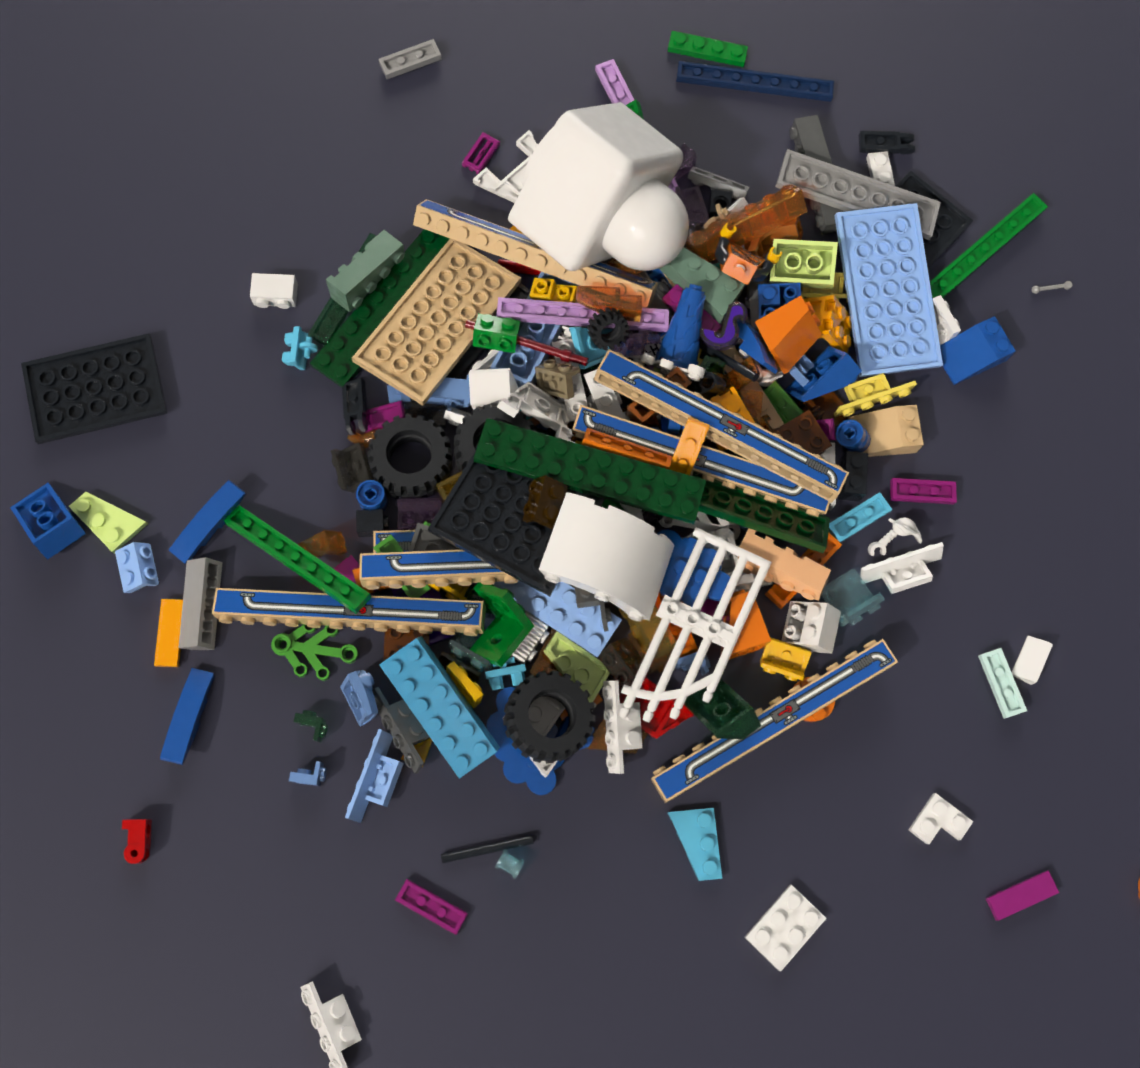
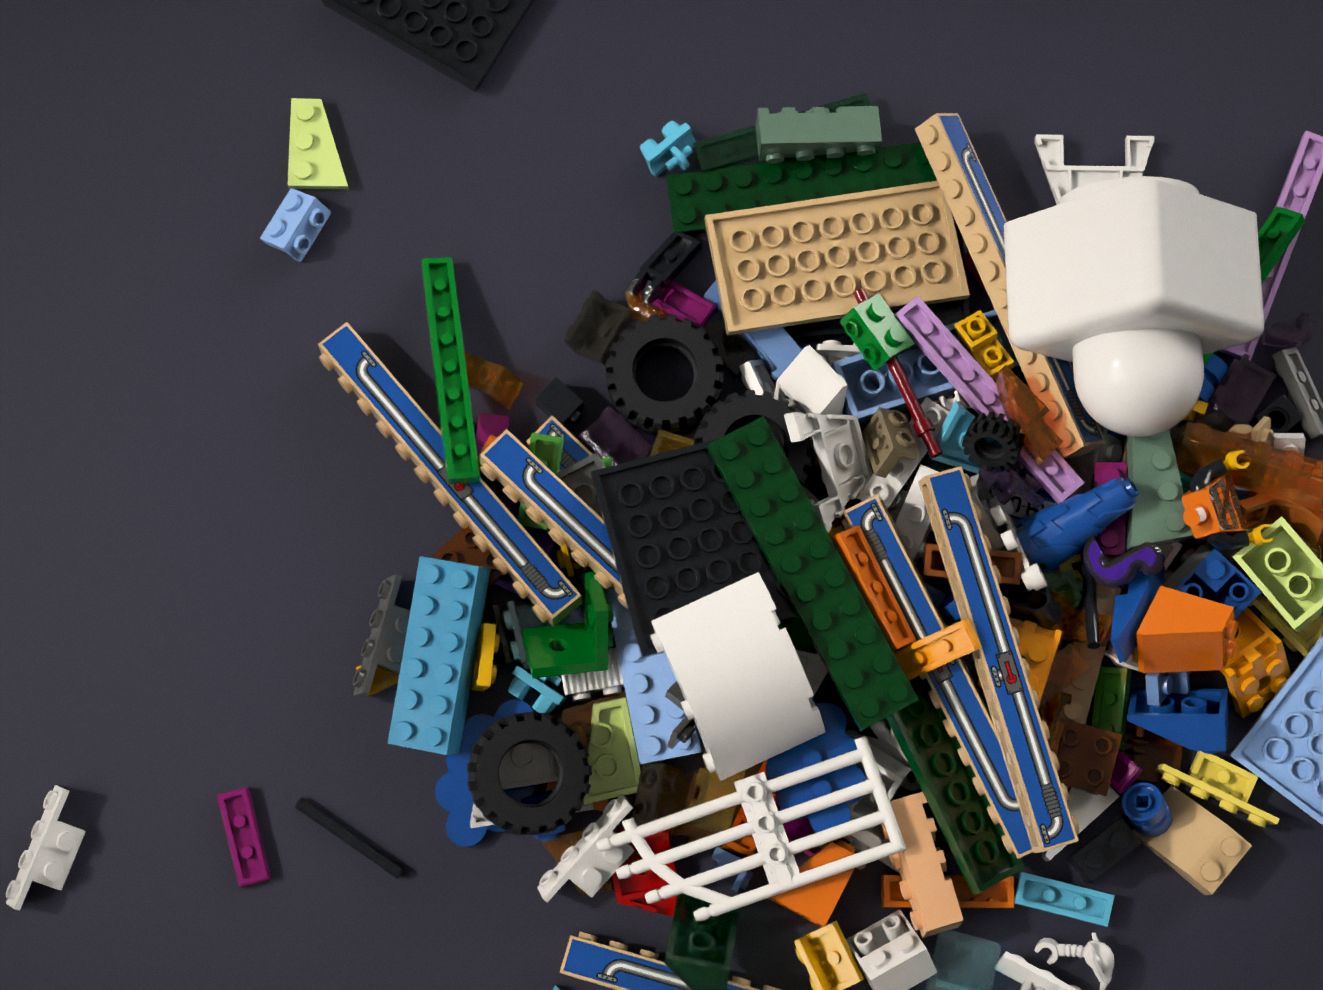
camera: 55 degrees right, 5 degrees up
blue slope [10,482,86,560] -> none
red leg [122,819,152,864] -> none
light orange tile [154,599,183,667] -> none
blue slope [160,668,215,765] -> none
blue slope [169,480,246,564] -> none
light grey brick [178,557,222,650] -> none
white brick [250,273,298,309] -> none
bright green plant [271,624,359,681] -> none
medium blue bracket [289,761,327,786] -> none
clear green bracket [293,710,328,743] -> none
medium blue slope [340,670,378,727] -> none
light blue bracket [345,729,404,823] -> none
blue wheel [356,480,388,511] -> none
magenta tile [462,132,500,174] -> none
clear light blue bush [495,849,525,879] -> none
dark brown bracket [523,475,568,530] -> none
magenta plate [890,478,957,504] -> none

